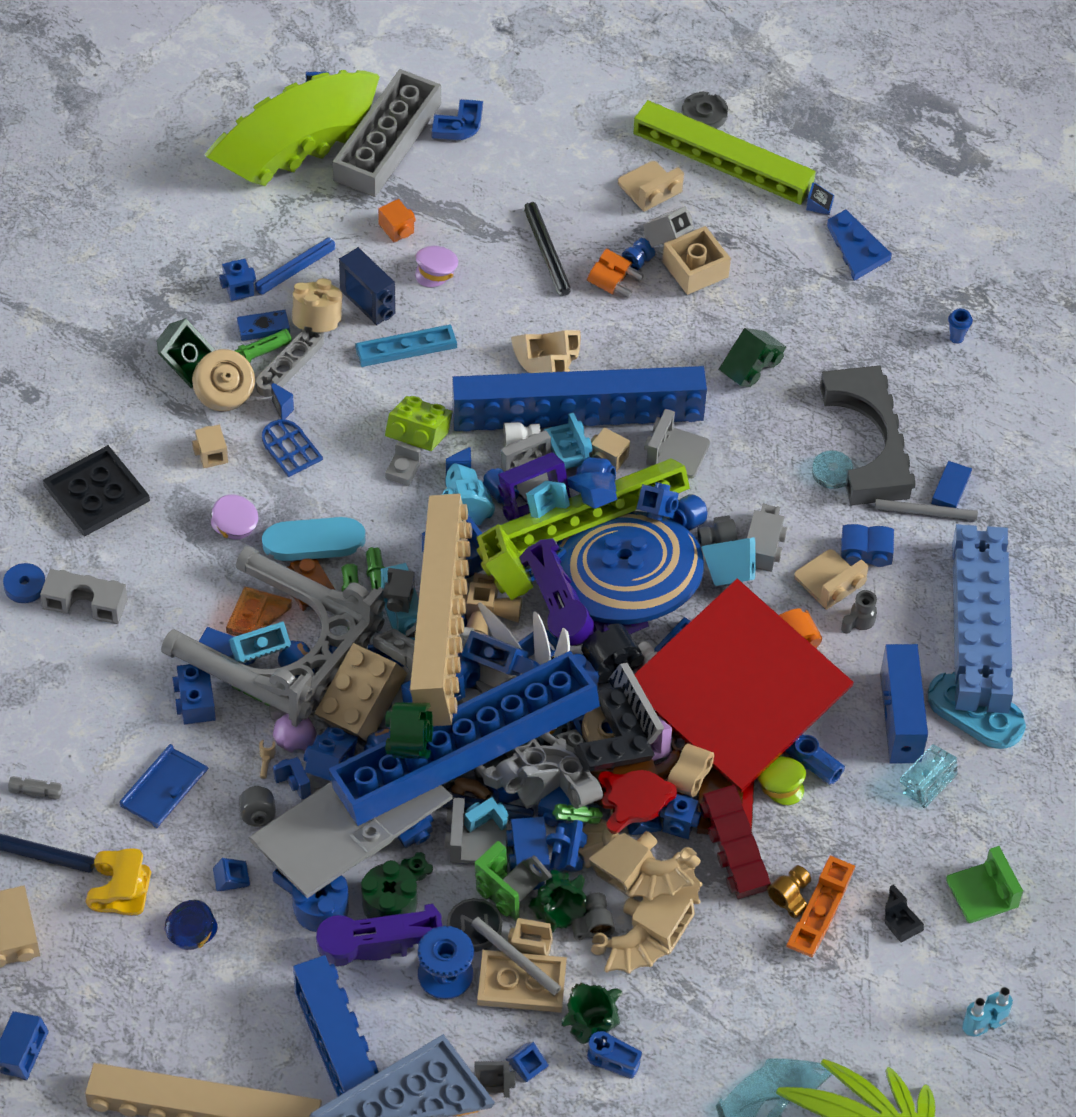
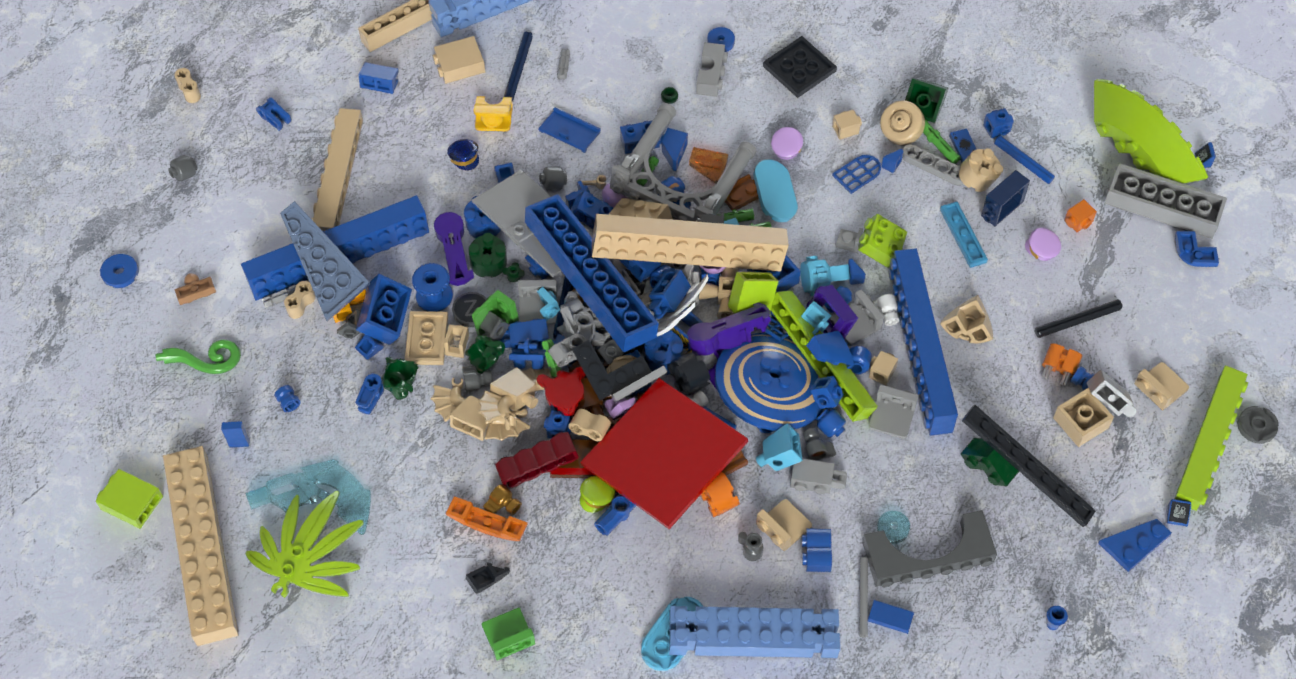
camera: 90 degrees right, 5 degrees up
medium azure brick [229,622,291,663] -> none
dark green brick [385,702,433,759] -> none
light grey piece [471,917,561,995] -> none
medium azure bracket [544,413,592,469] -> none
blue brick [880,644,928,764] -> none
clear light blue hinge [900,744,958,808] -> none
medium azure piece [962,987,1013,1037] -> none
none -> blue brick [356,274,412,345]
none -> dark green plate [661,87,678,104]
none -> black tile [962,405,1096,527]

